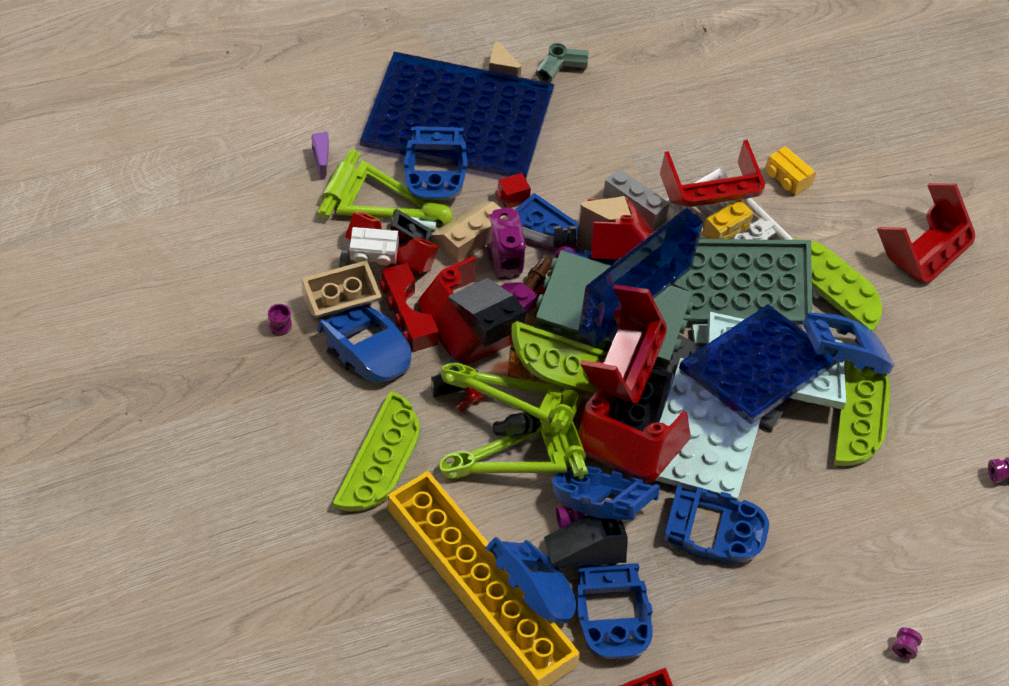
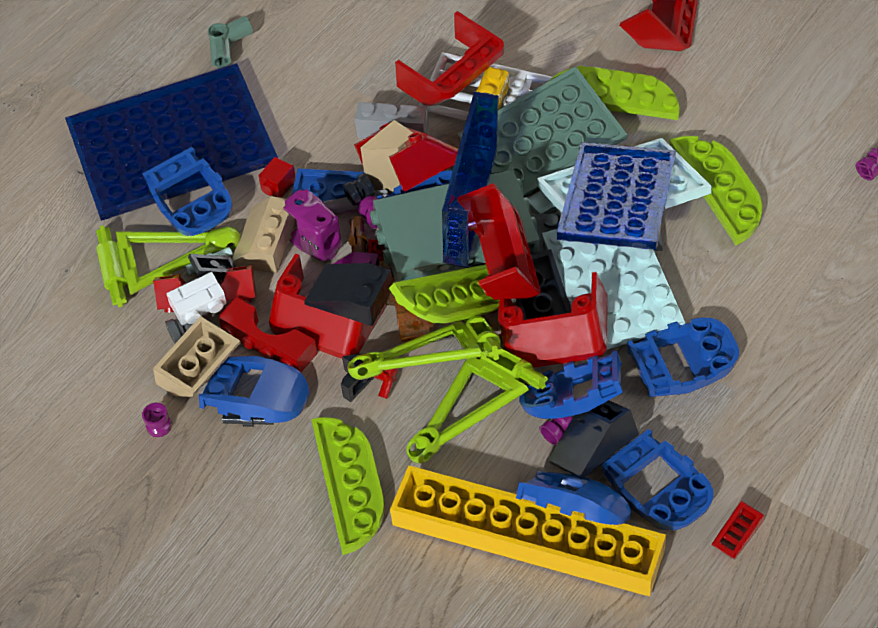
camera: 25 degrees left, 0 degrees up
medium lavender slope [311,132,329,180] -> none
tan slope [489,41,522,82] -> none
black arm [492,412,541,438] -> none
yellow brick [765,146,816,196] -> none
blue slope [802,313,894,374] -> none

